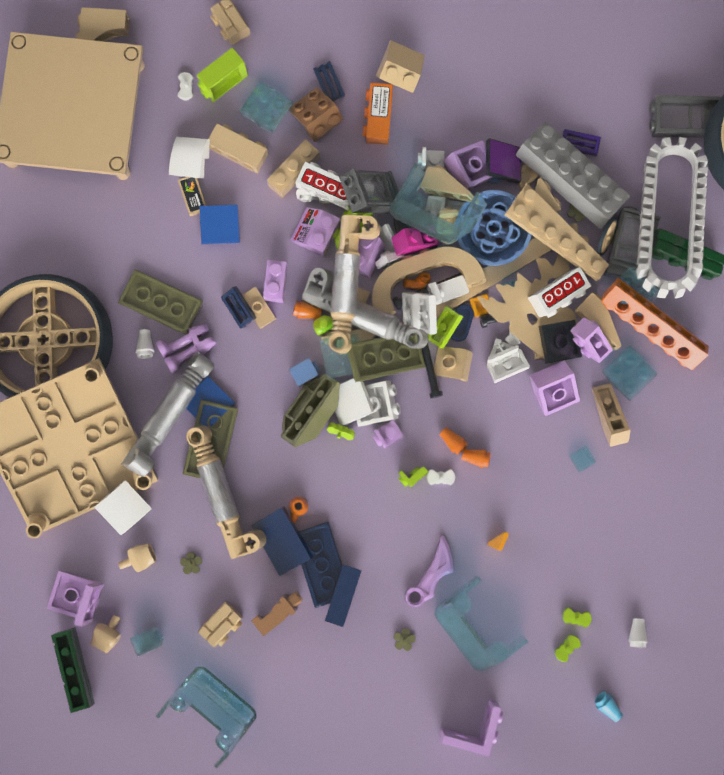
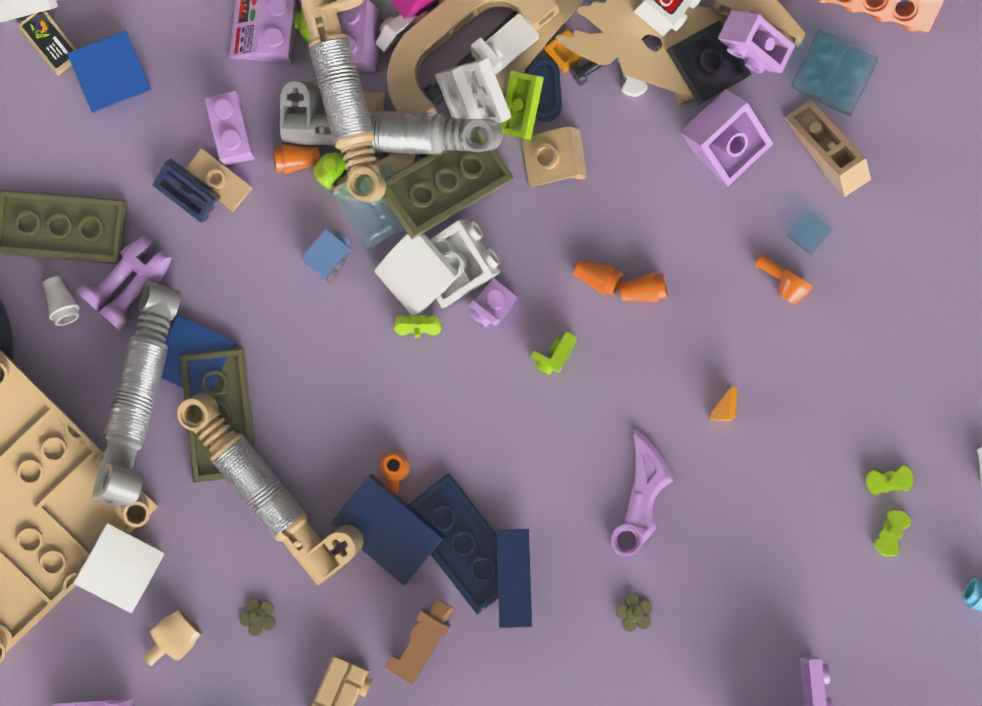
camera: 15 degrees left, 0 degrees up
olive wedge [281,374,340,447] -> none
orange arm [403,272,431,290] -> none
black bar [418,335,443,399] -> none
white piece [426,469,456,485] -> none
clear light blue windscreen [434,576,528,671] -> none
white slope [487,338,530,383] -> none
none -> orange bar [755,253,813,305]

